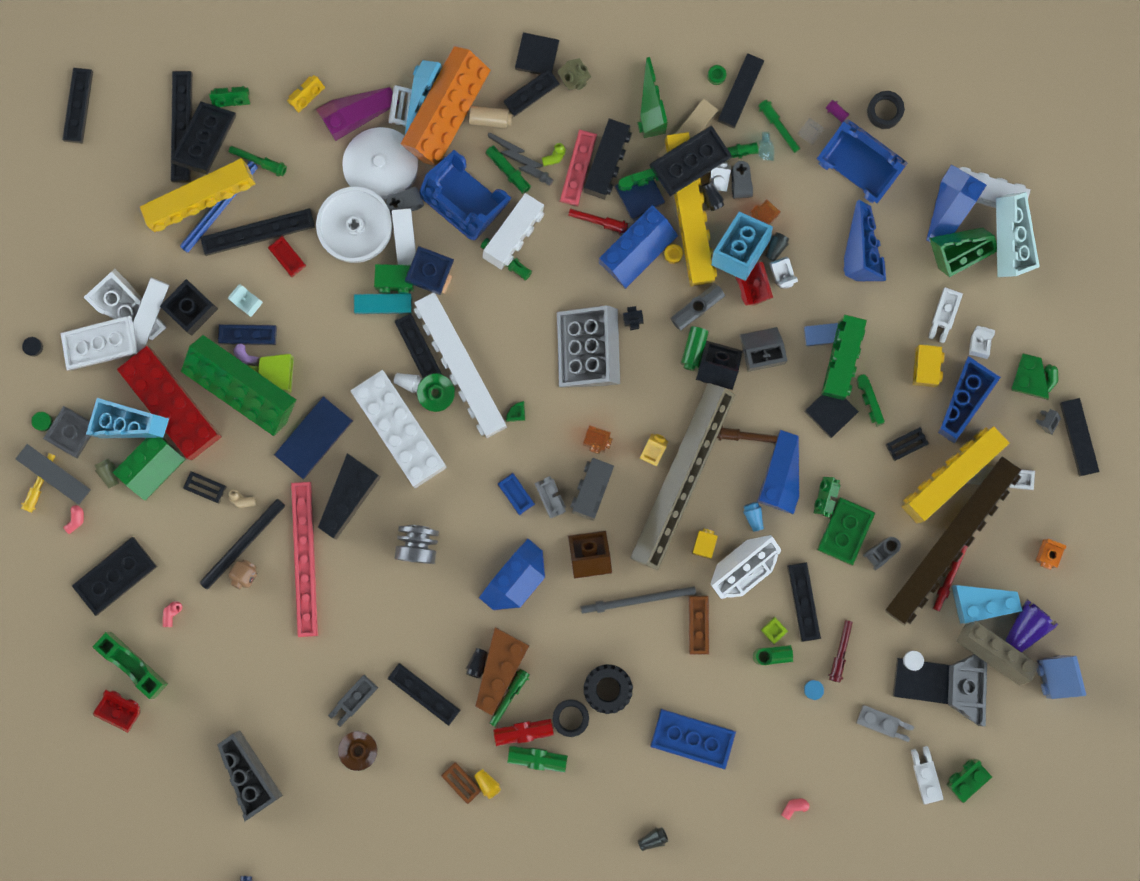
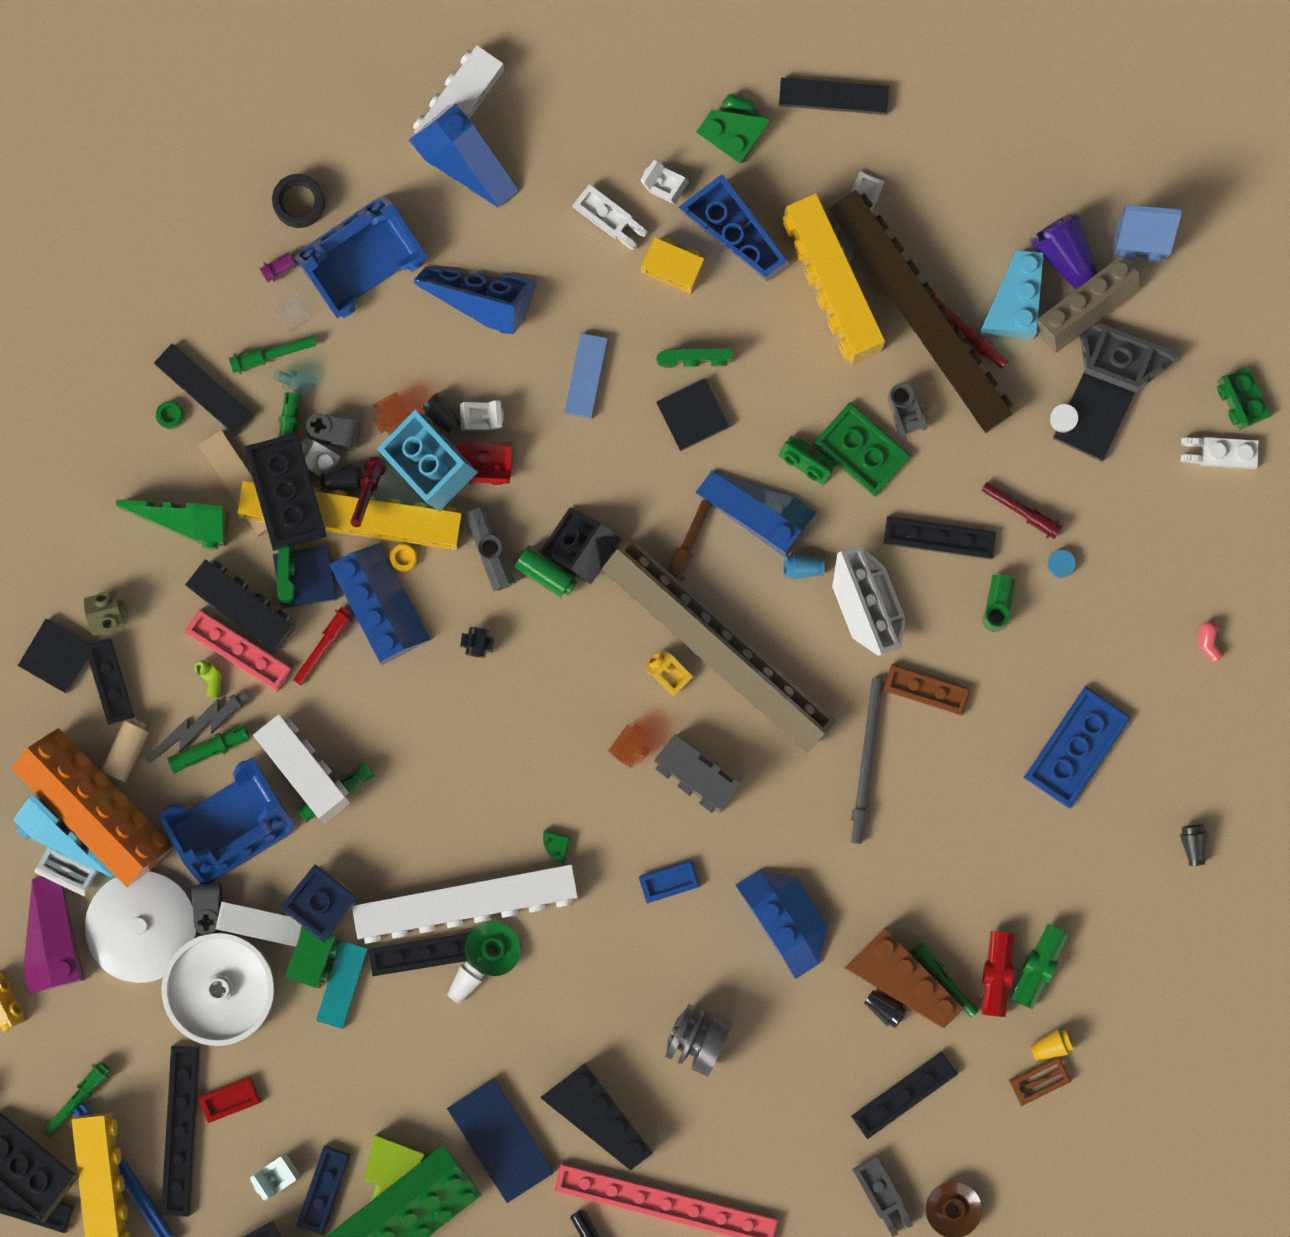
camera: 75 degrees left, 0 degrees up
lavender arm [233,344,259,366] -> none
white brick [351,370,447,488] -> none
light grey hinge [535,476,566,518] -> none
black tyre [552,699,589,737] -> none
light grey slope [557,305,620,387] -> none
reddish brown slope [568,531,612,579] -> none
black tyre [584,664,633,714] -> none
yellow brick [692,528,718,559] -> none
dark grey slope [740,327,788,372] -> none
lime tile [761,617,788,644] -> none
green wedge [821,314,867,400] -> none
light grey hinge [856,705,914,742] -> none
black tile [886,427,929,461] -> none
green wedge [929,227,997,277] -> none
light aqua wedge [996,192,1040,277] -> none
orange brick [1035,539,1067,570] -> none
dark grey tile [1036,409,1061,435] -> none
none -> dark red pin [350,457,386,527]

